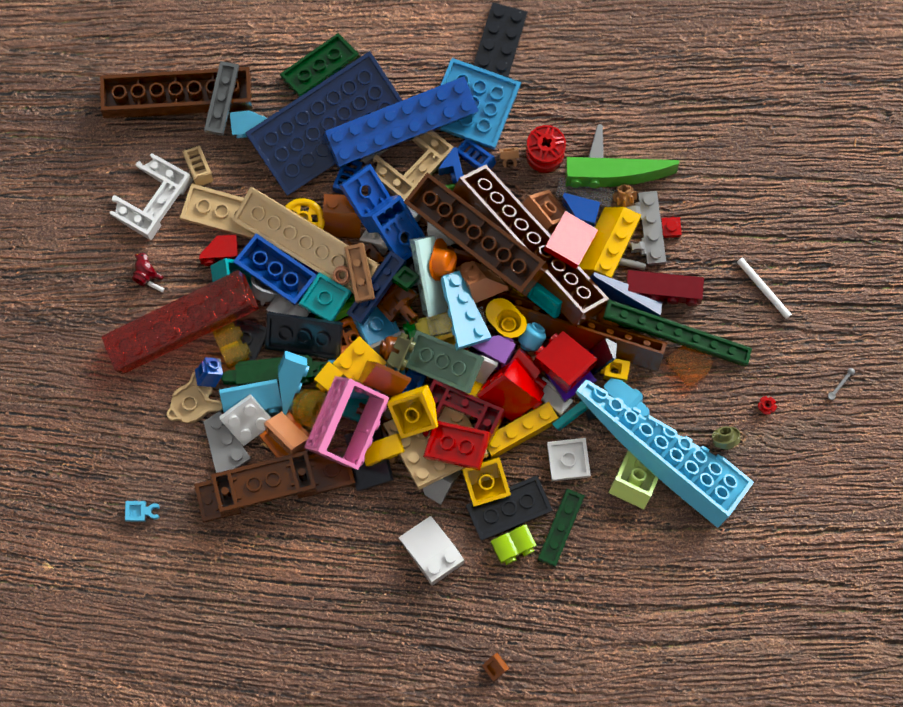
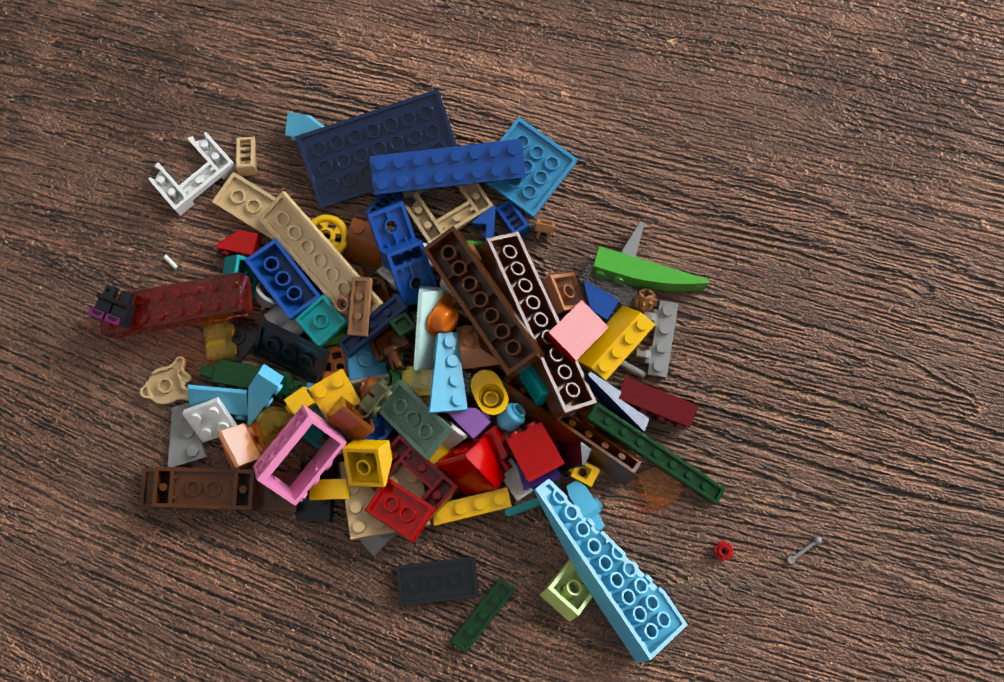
camera: 20 degrees right, 5 degrees up
reddish brown brick [100,67,253,119] -> none
medium azure plate [125,501,160,522] -> none
dark red animal [132,253,163,286] -> none
blue window [195,357,223,387] -> none
dark grey plate [204,61,239,136] -> none
dark green tile [279,33,360,97] -> none
white slope [398,516,464,586] -> none
yellow slope [462,457,511,506] -> none
black plate [473,2,528,78] -> none
lime brick [491,524,537,565] -> none
red wheel [526,125,566,173] -> none
white plate [547,438,591,481] -> none
red plate [661,217,682,238] -> none
olive plate [712,426,741,450] -> none
white bar [737,258,792,319] -> none
none -> black hips [88,284,137,329]

